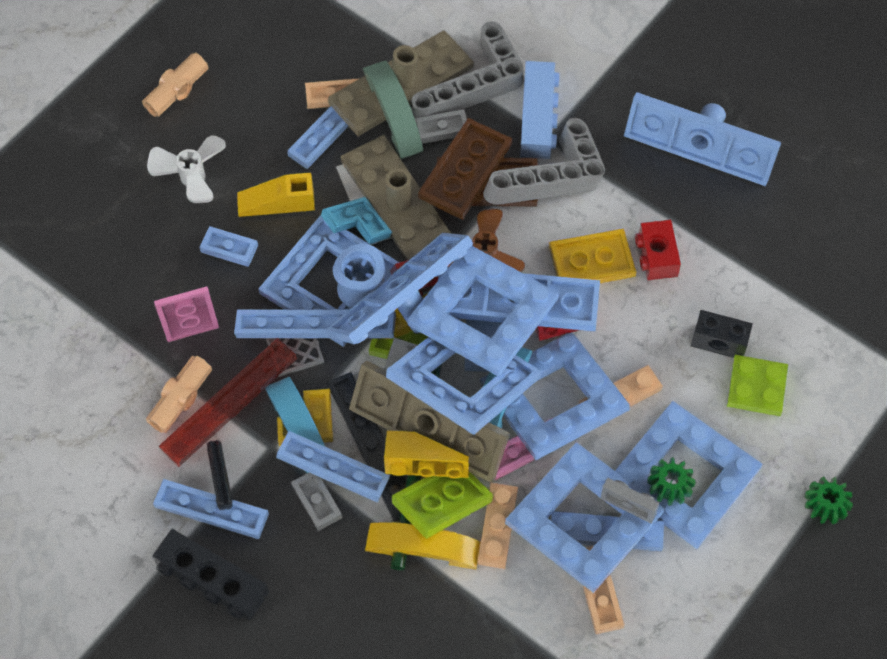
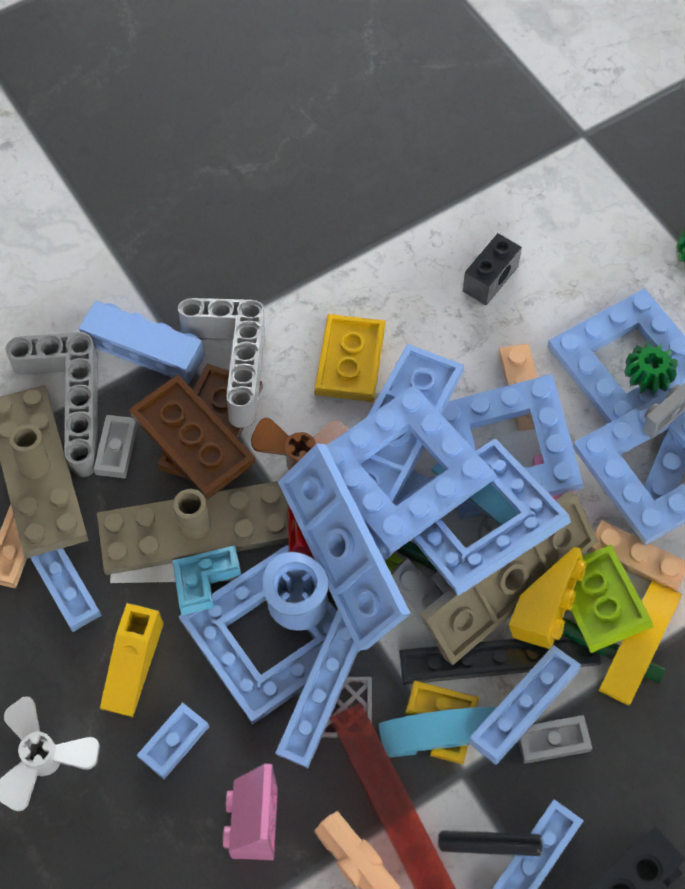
camera: 70 degrees left, 0 degrees up
sand green slope [363,60,424,160] -> none
light blue plate [624,92,781,186] -> none
red brick [635,220,681,281] -> none
lime plate [727,354,788,416] -> none

